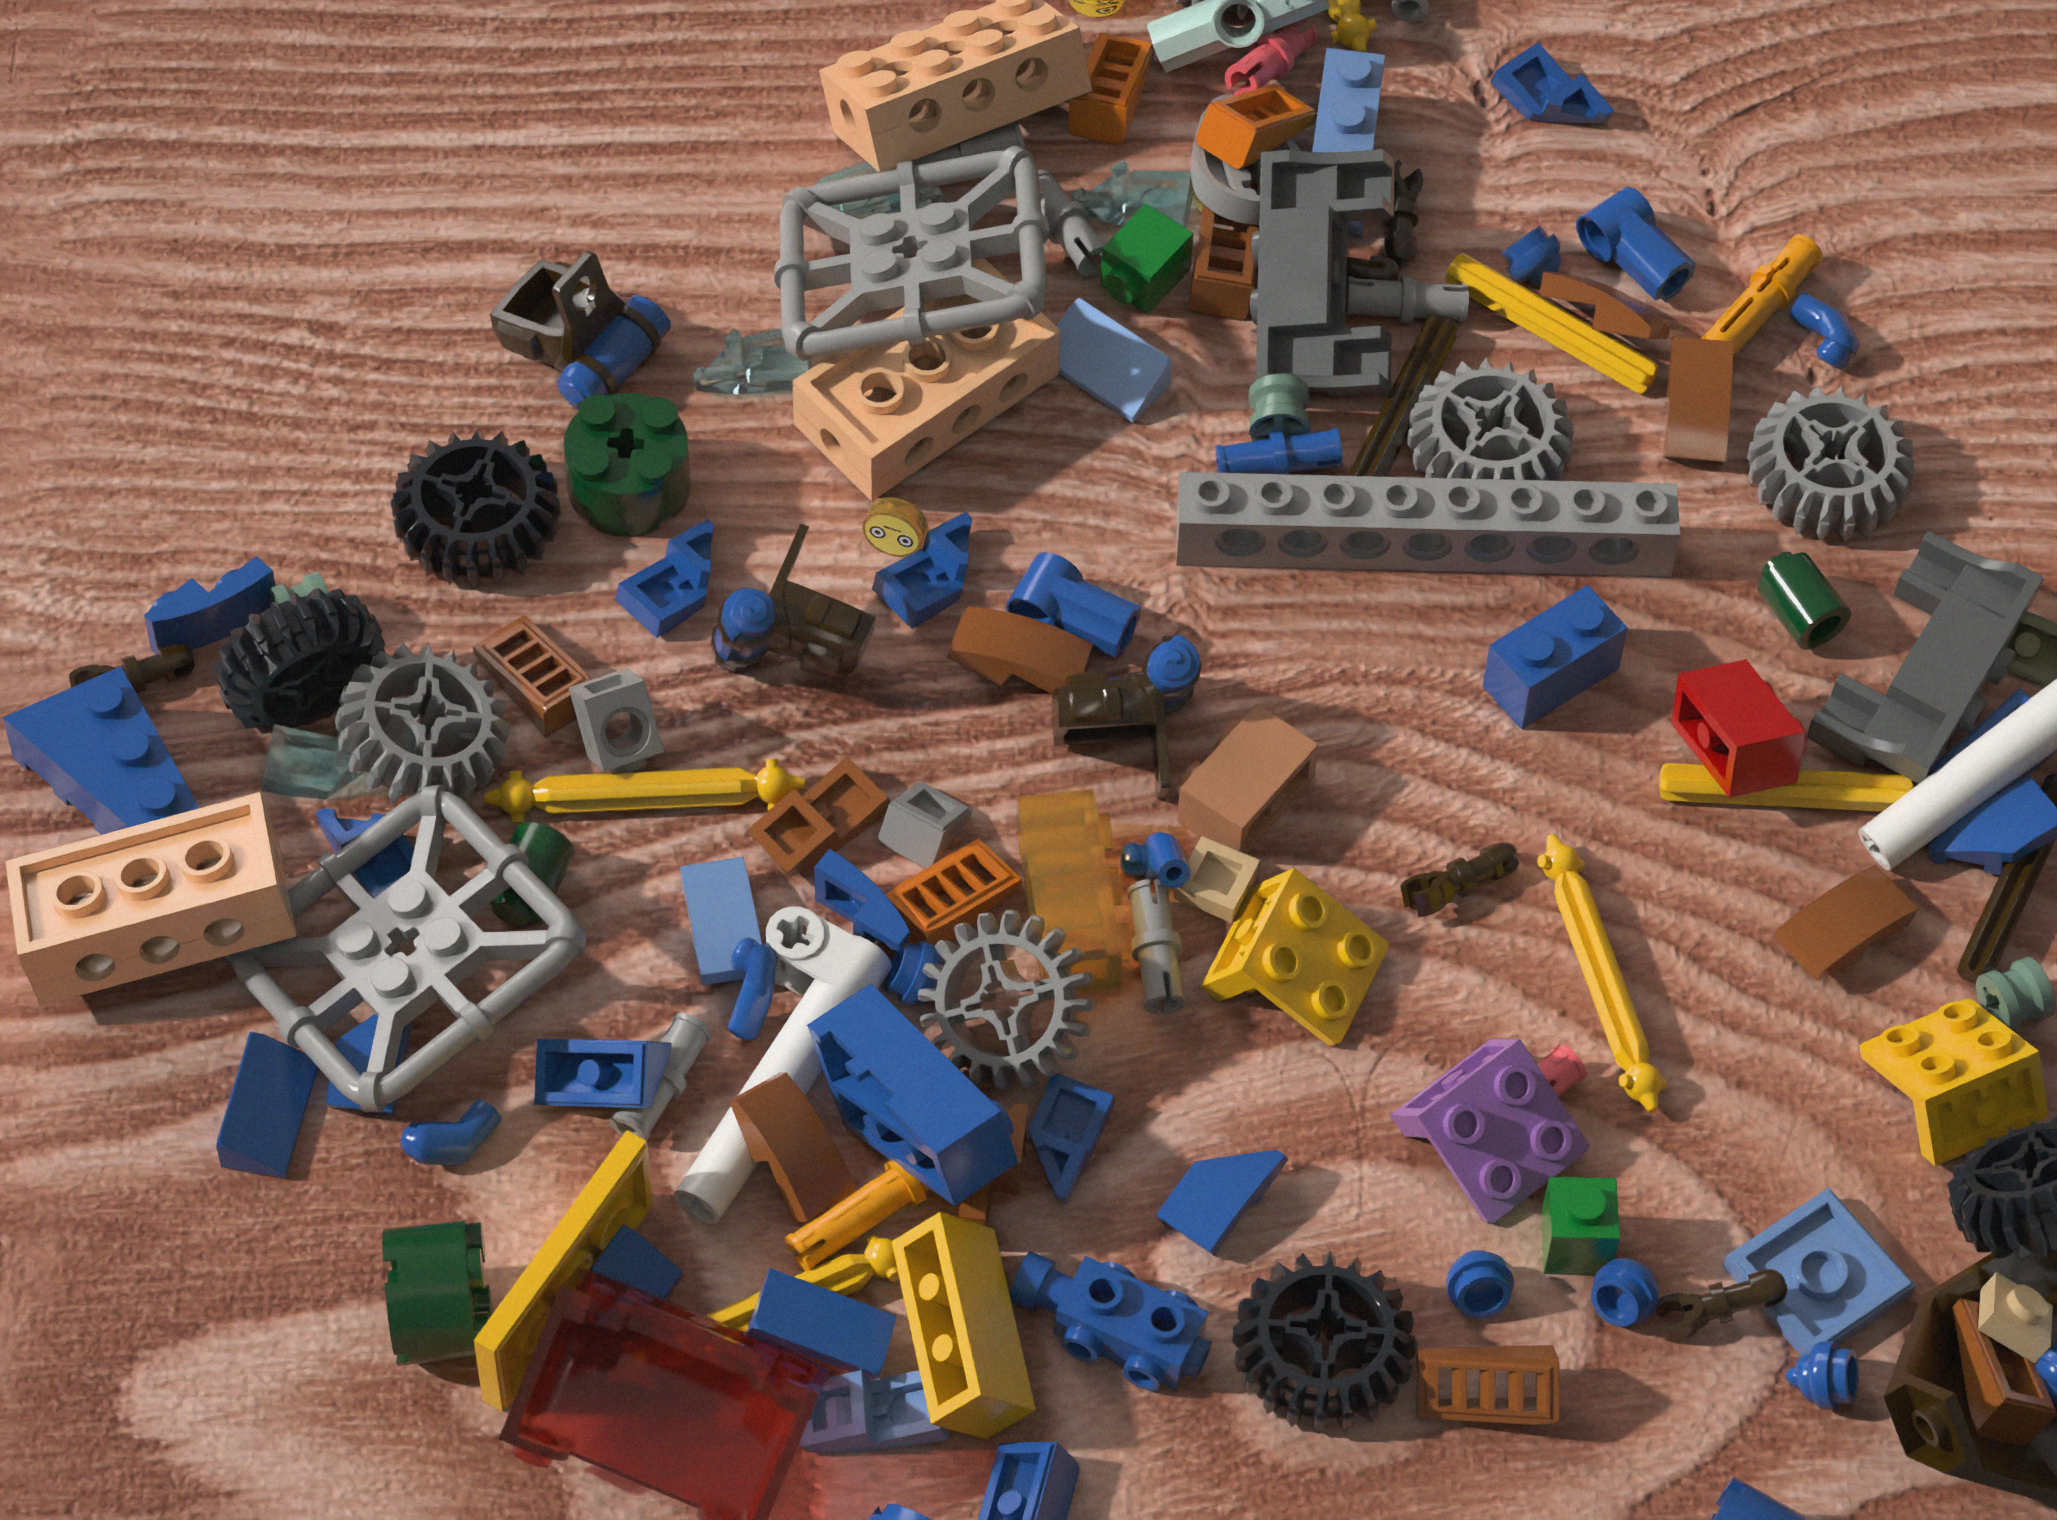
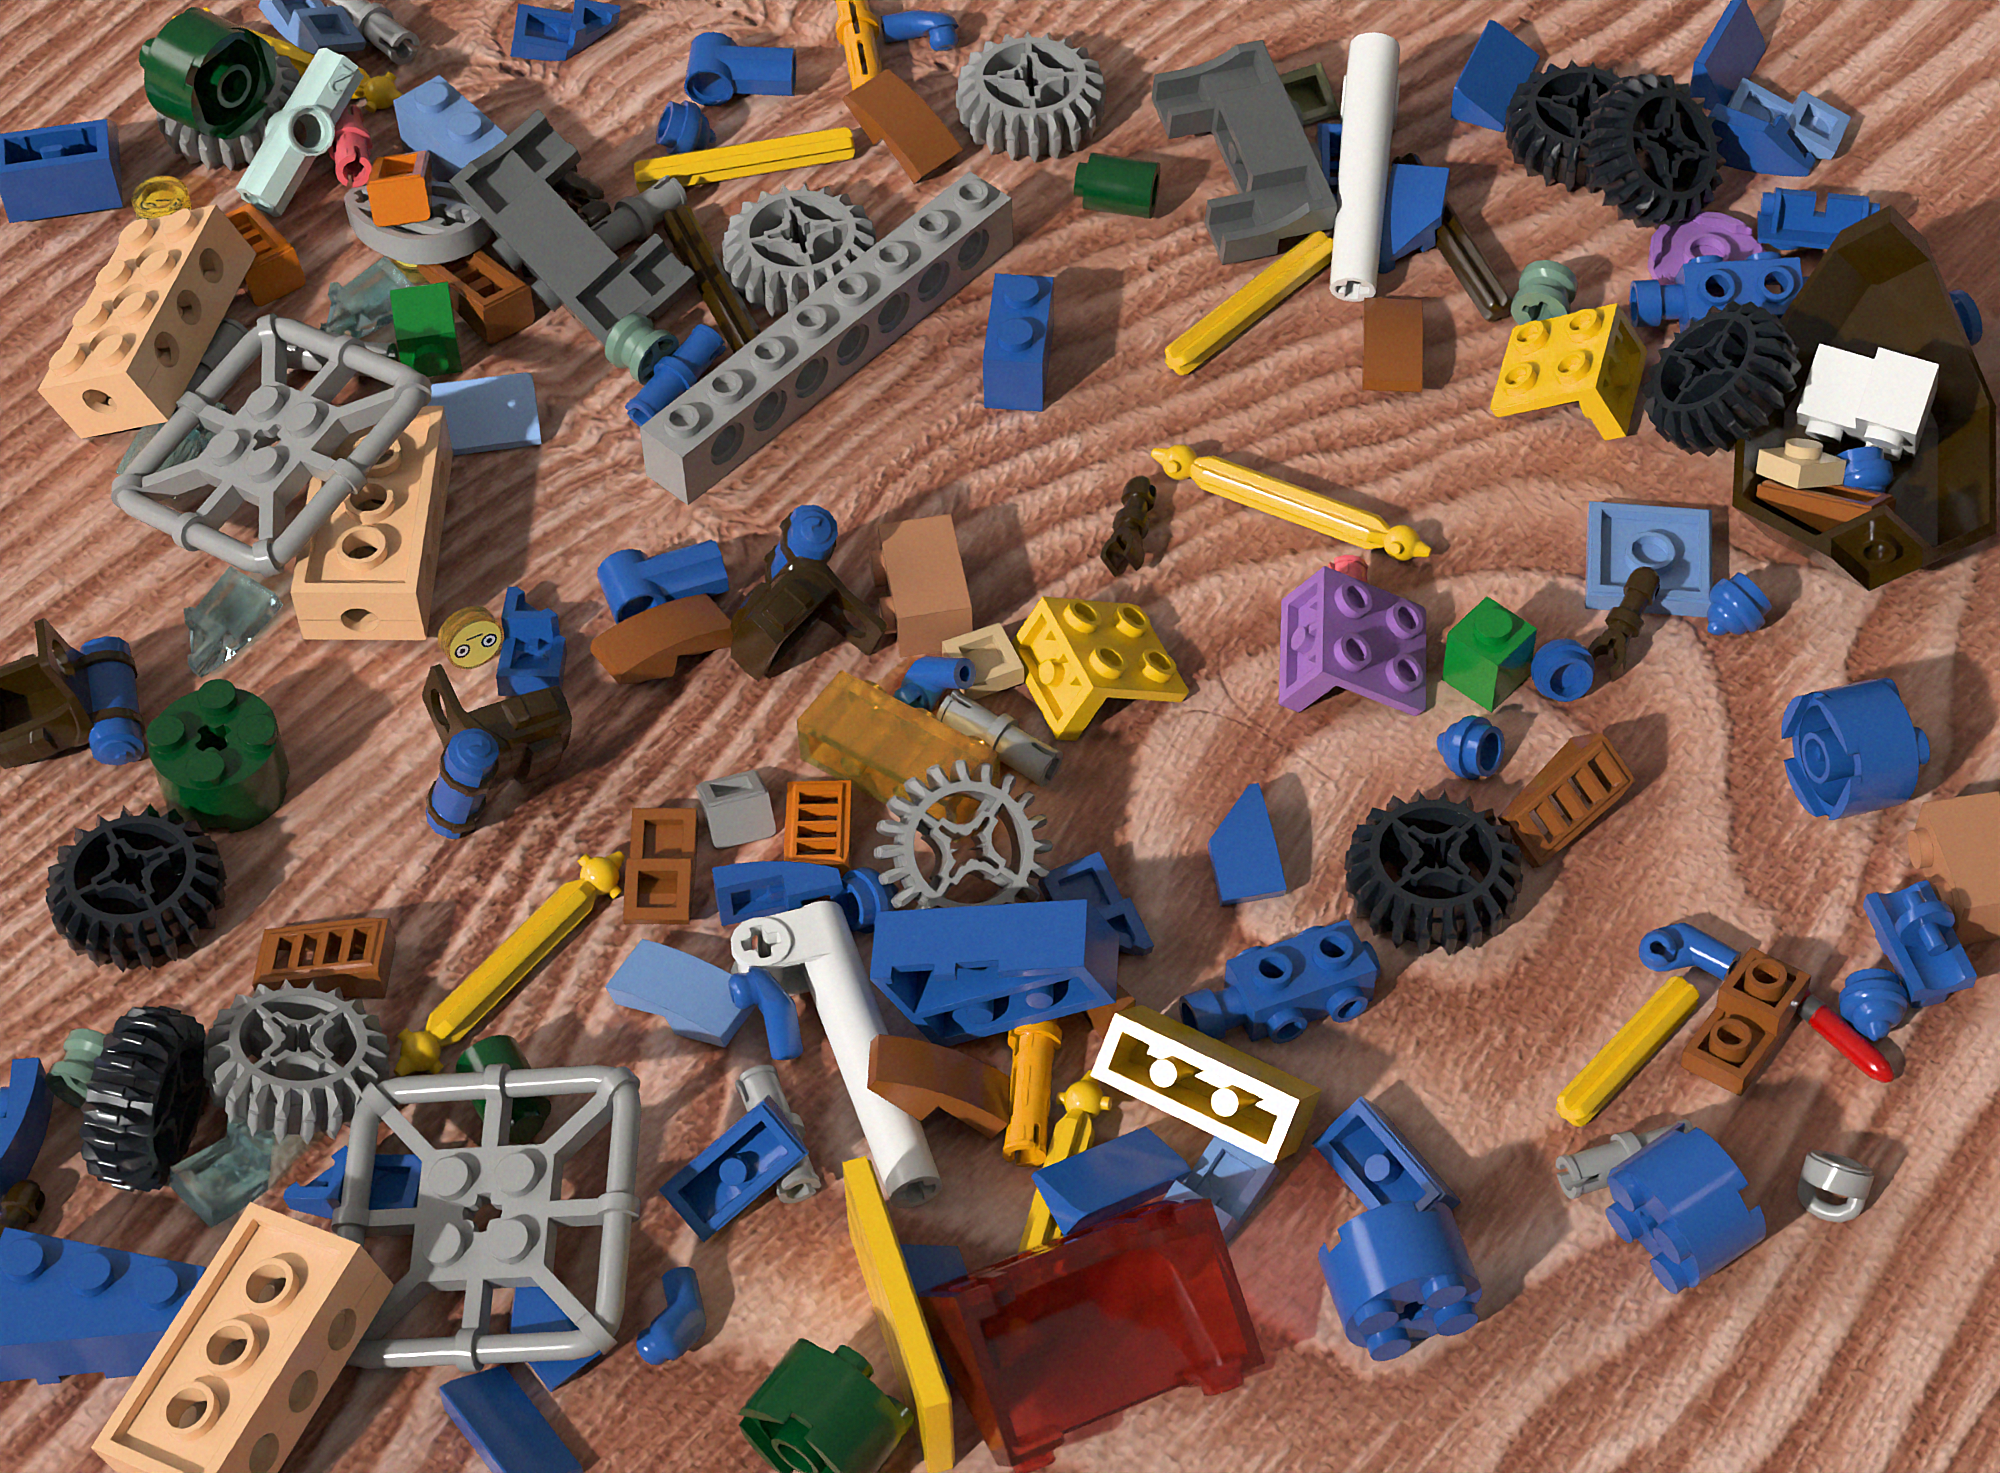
camera: 45 degrees left, 5 degrees down
light grey brick [568,668,664,773] -> none
blue slope [615,519,714,638] -> none
dark orange slope [1539,272,1670,339] -> none
red brick [1671,659,1807,798] -> none

